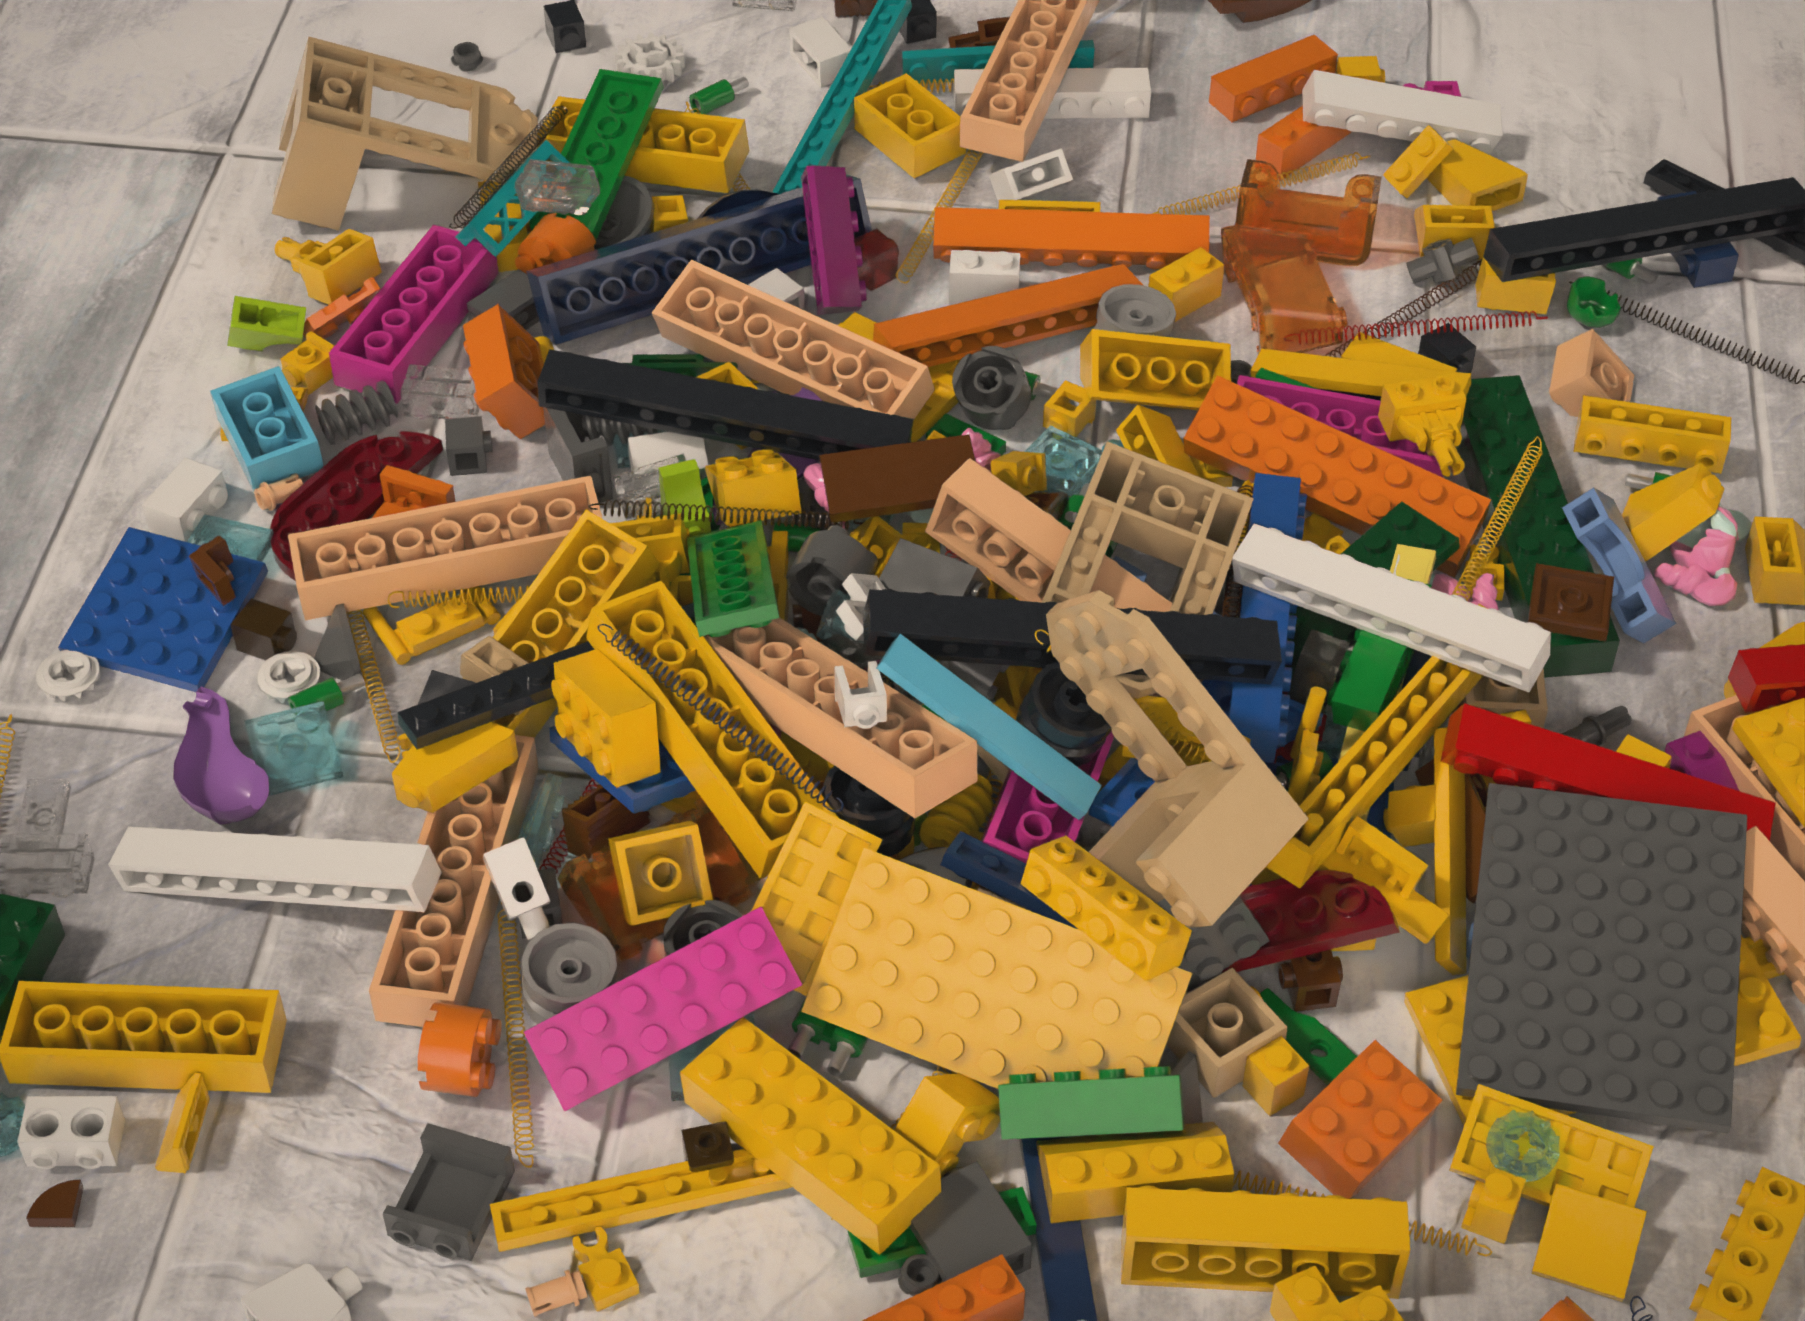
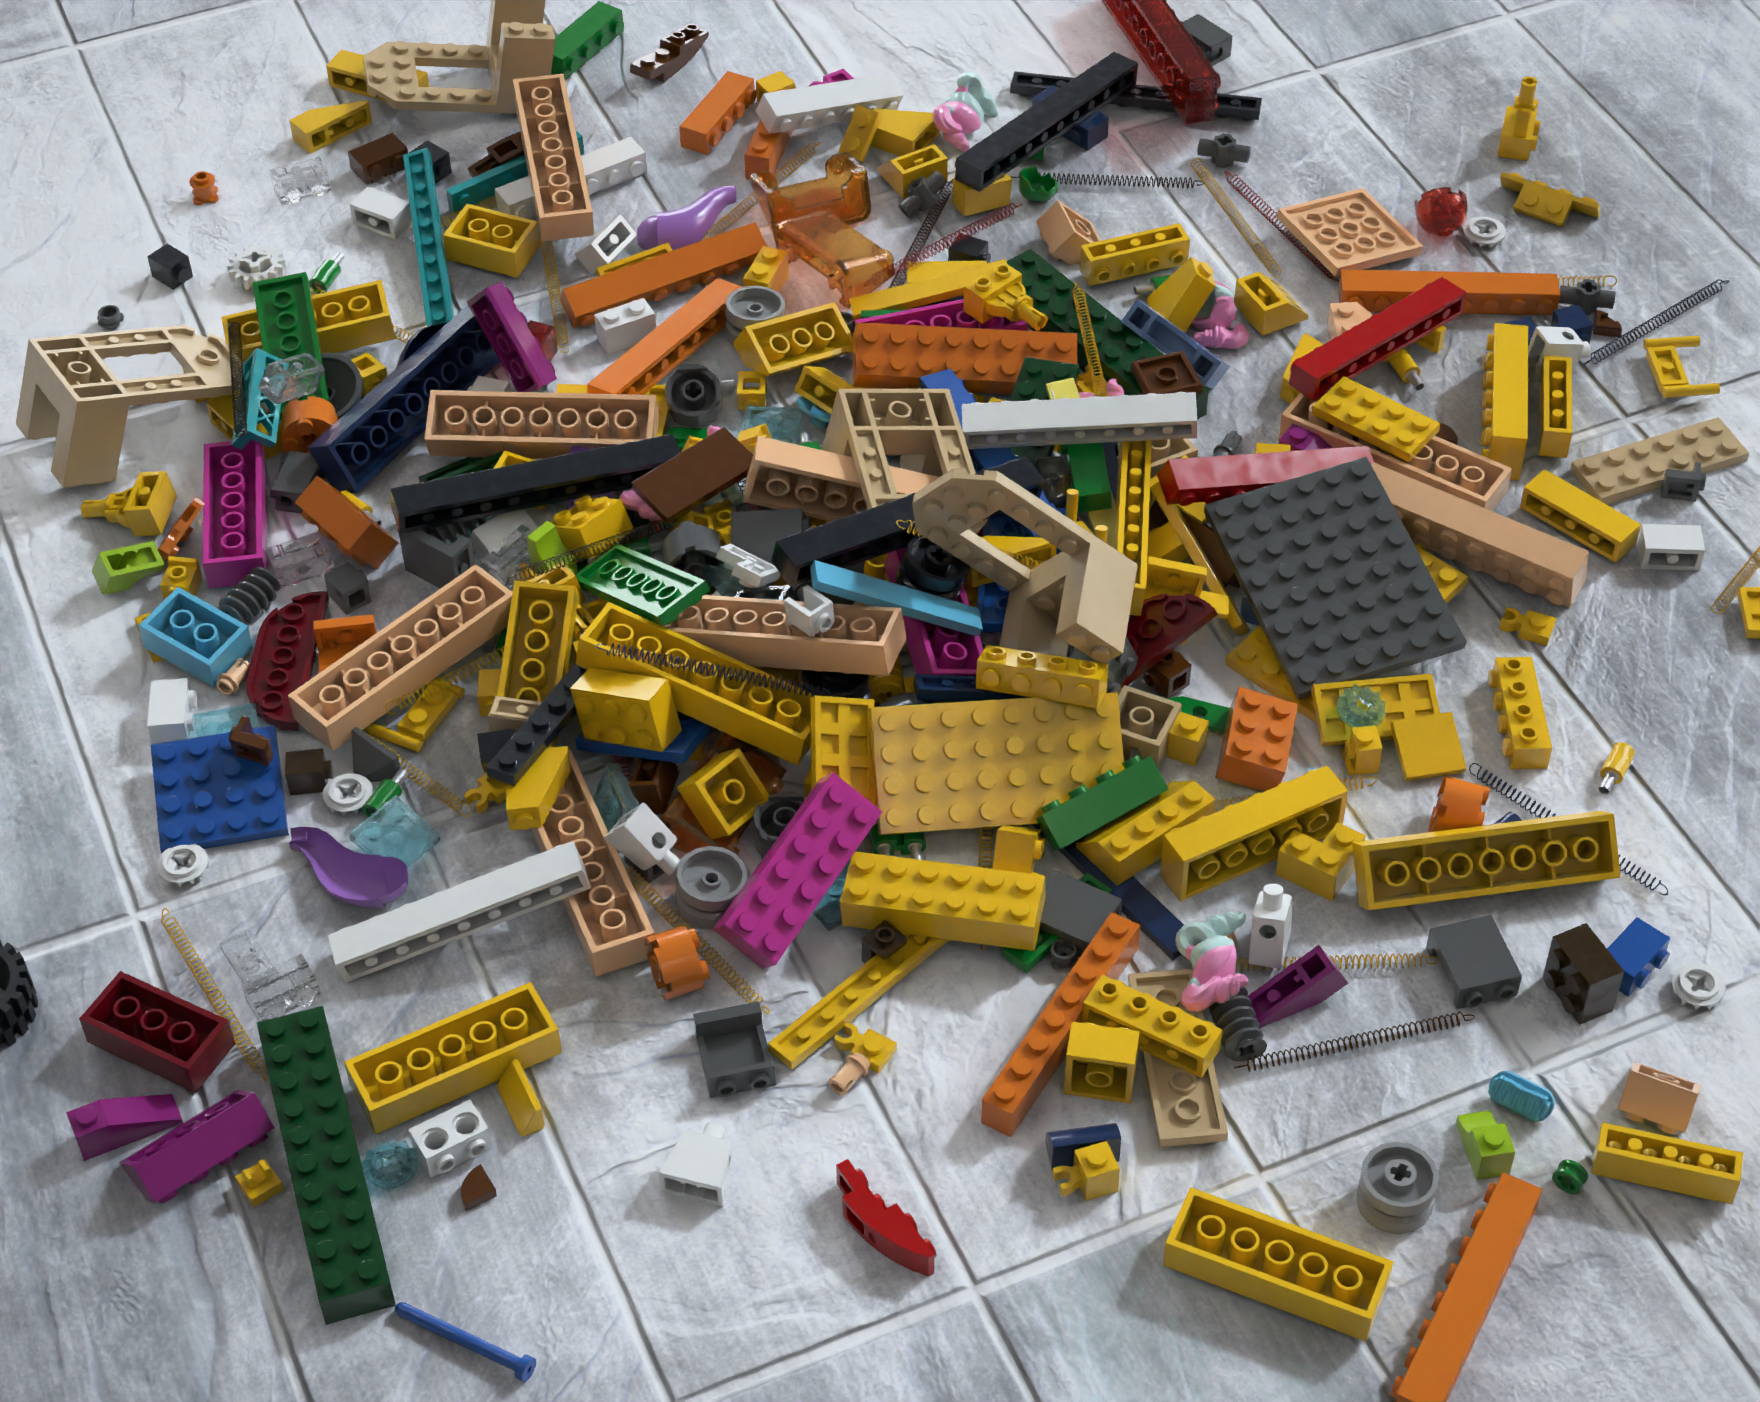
camera: 30 degrees left, 0 degrees up
none -> medium lavender animal [637,185,736,250]
none -> hair [933,71,998,152]

